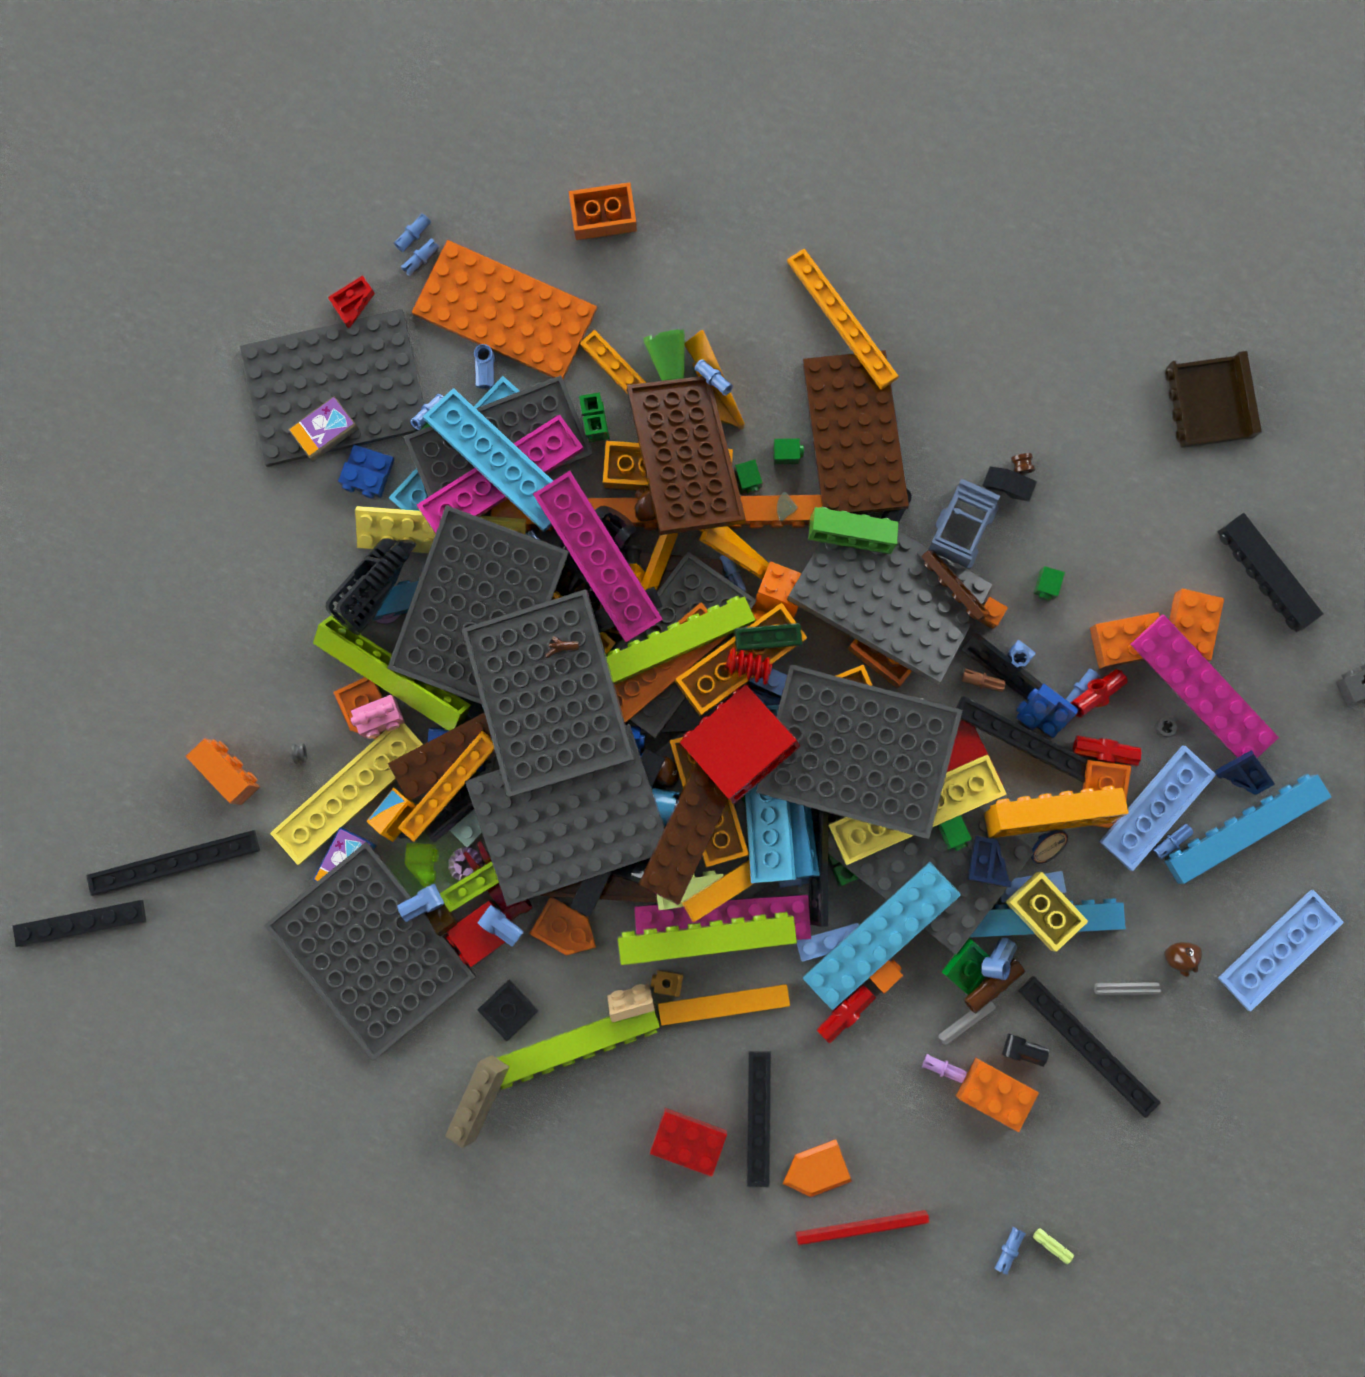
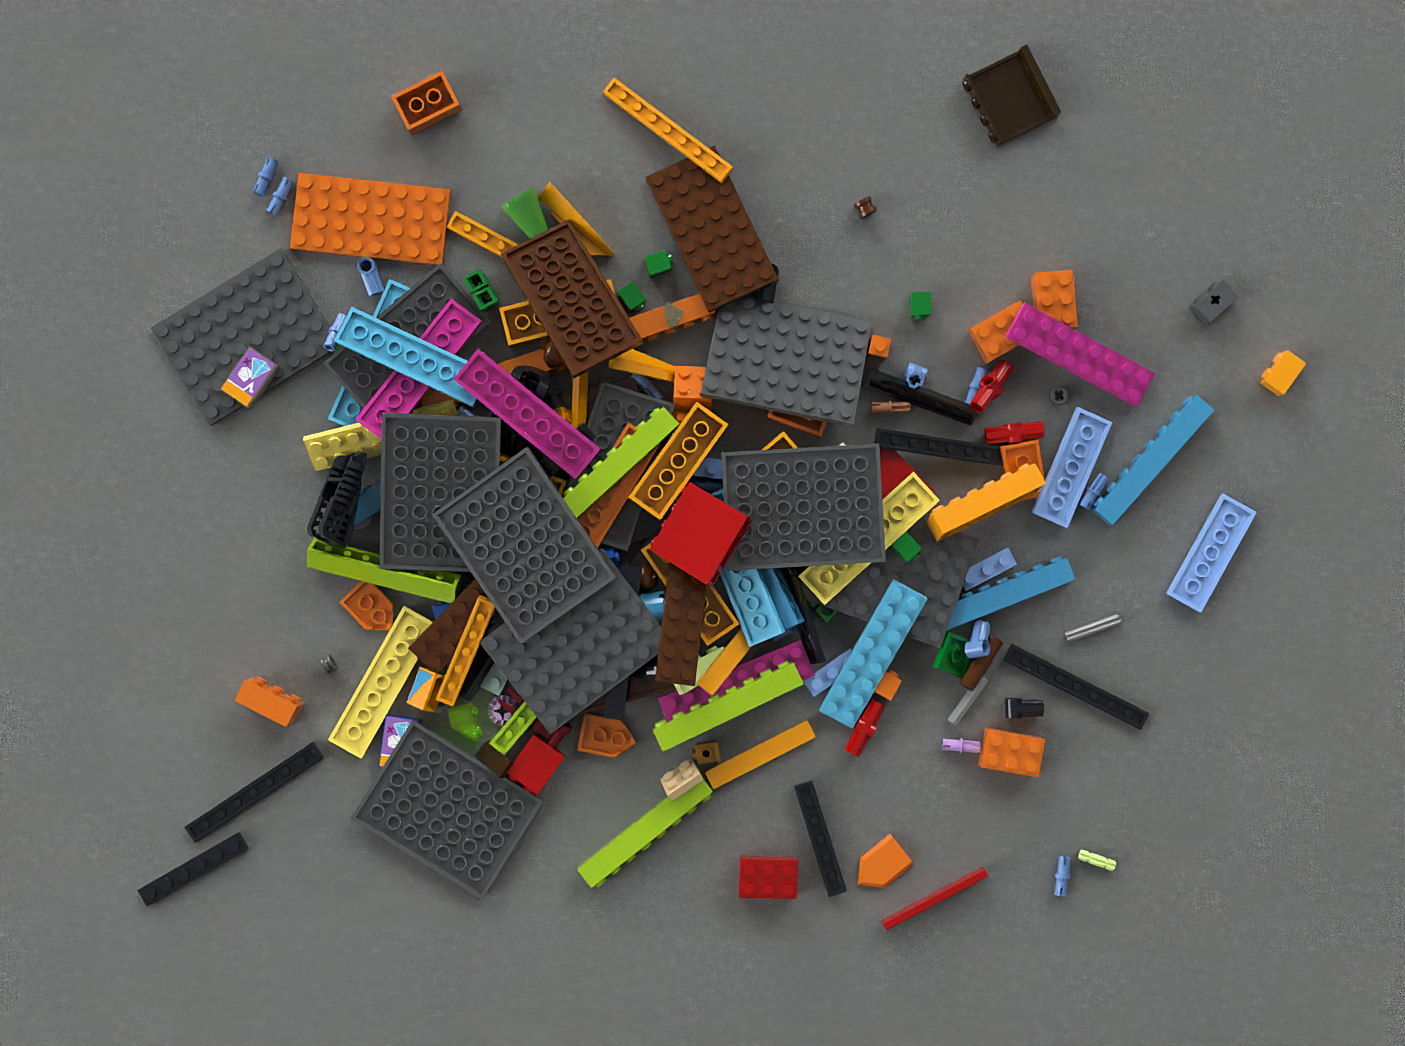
camera: 20 degrees left, 5 degrees up
red wing [328,275,375,328] -> none
blue plate [338,445,394,499] -> none
bright pink brick [351,695,405,739] -> none
medium blue piece [397,884,445,922] -> none
dark tan brick [445,1055,509,1148] -> none
medium blue piece [477,905,524,947] -> none
black tile [478,979,539,1042] -> none
reddish brown bar [545,637,579,658] -> none
medium blue pin [695,359,733,395] -> none
red piece [724,647,773,685] -> none
dark green tile [734,623,802,651] -> none
bright green brick [808,507,898,554] -> none
reddish brown plate [921,550,990,620] -> none
sand blue piece [928,479,1000,569] -> none
dark blue wing [968,836,1012,887] -> none
black slope [983,466,1037,501] -> none
light yellow brick [1005,872,1088,952] -> none
blue plate [1016,683,1079,738] -> none
piece [1031,829,1068,864] -> none
reddish brown piece [1164,942,1202,977] -> none
dark blue wing [1215,750,1275,795] -> none
black brick [1217,513,1324,632] -> none

